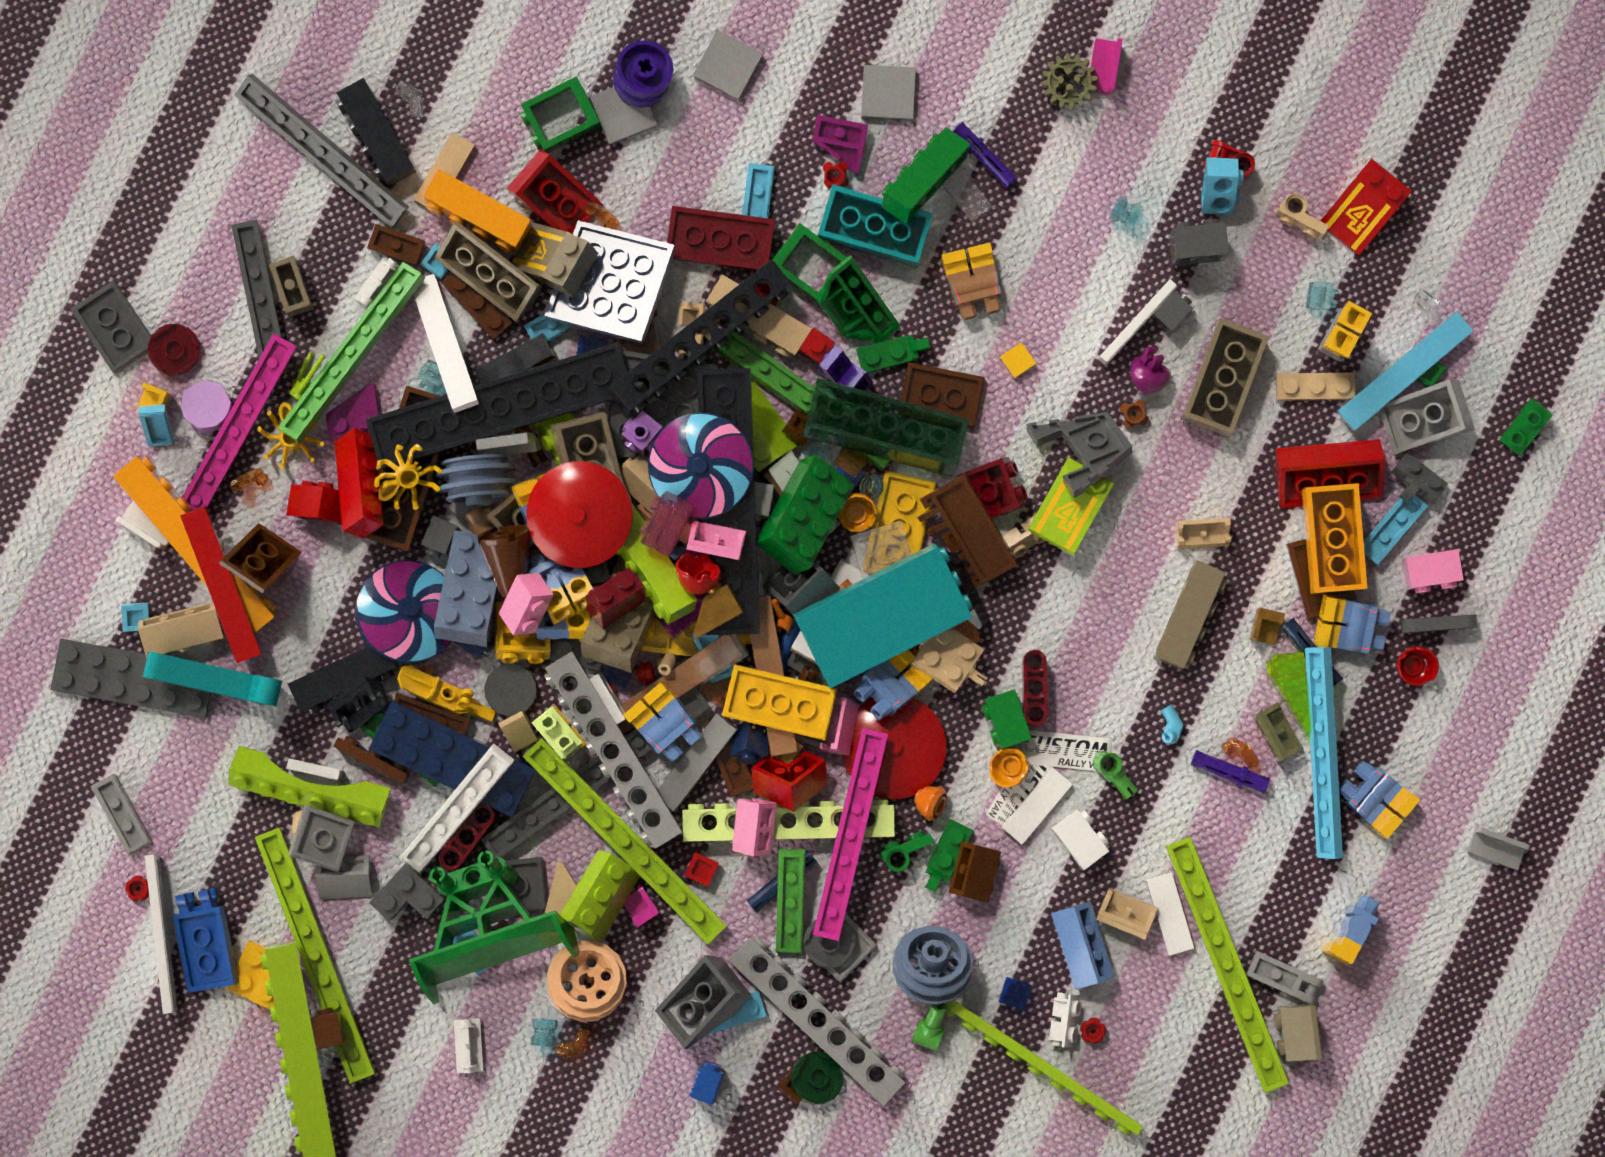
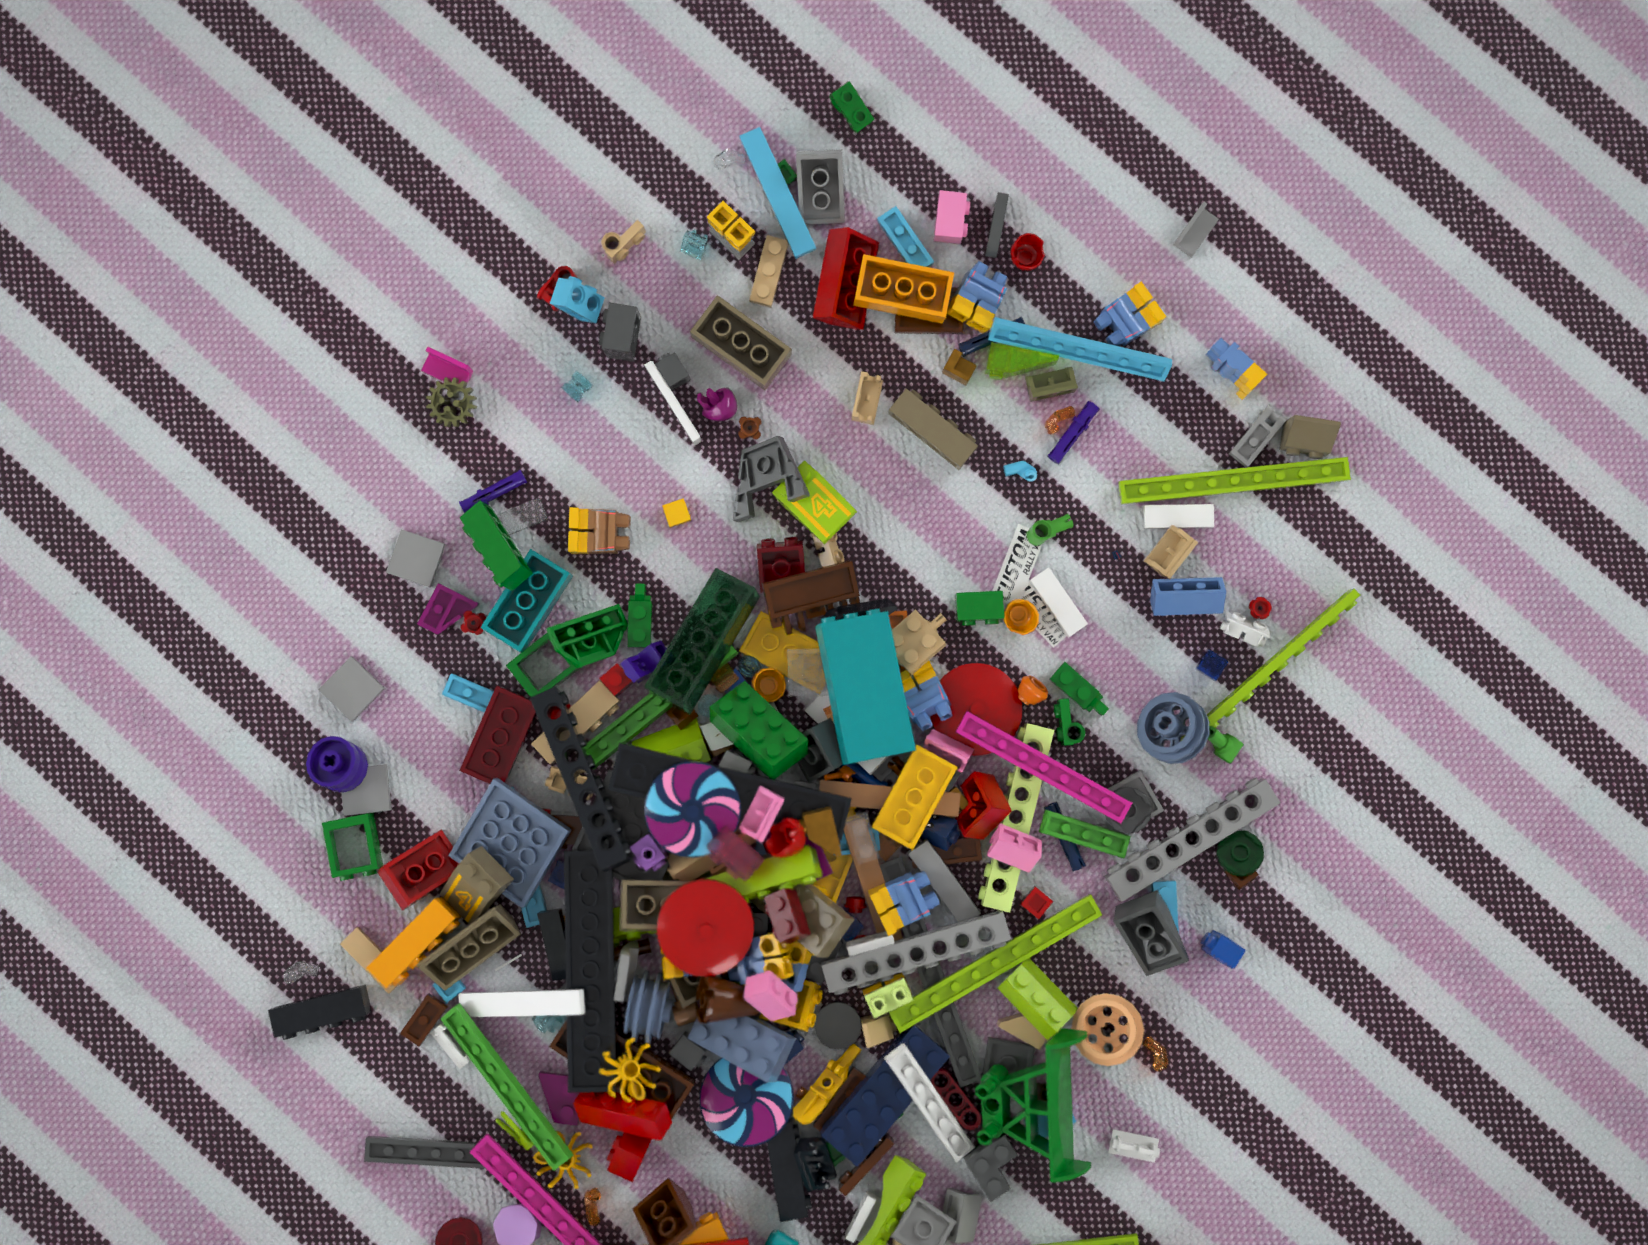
camera: 75 degrees left, 0 degrees up
dark grey plate [235,74,409,228] -> none
dark tan brick [269,255,314,317] -> none
reddish brown plate [442,272,514,341] -> none
clear light blue wheel [530,1018,558,1047] -> none
clear orange arm [585,202,619,230] -> none
dark pink panel [624,886,660,928] -> none
tan arm [657,653,676,675] -> none
reddish brown tile [898,362,985,429] -> none
reddish brown brick [949,842,1001,903] -> none
dark red beam [1022,650,1048,727] -> none
white brick [1051,809,1109,870] -> none
red slope [1320,158,1412,256] -> none
dark grey hinge [1391,452,1448,504] -> none

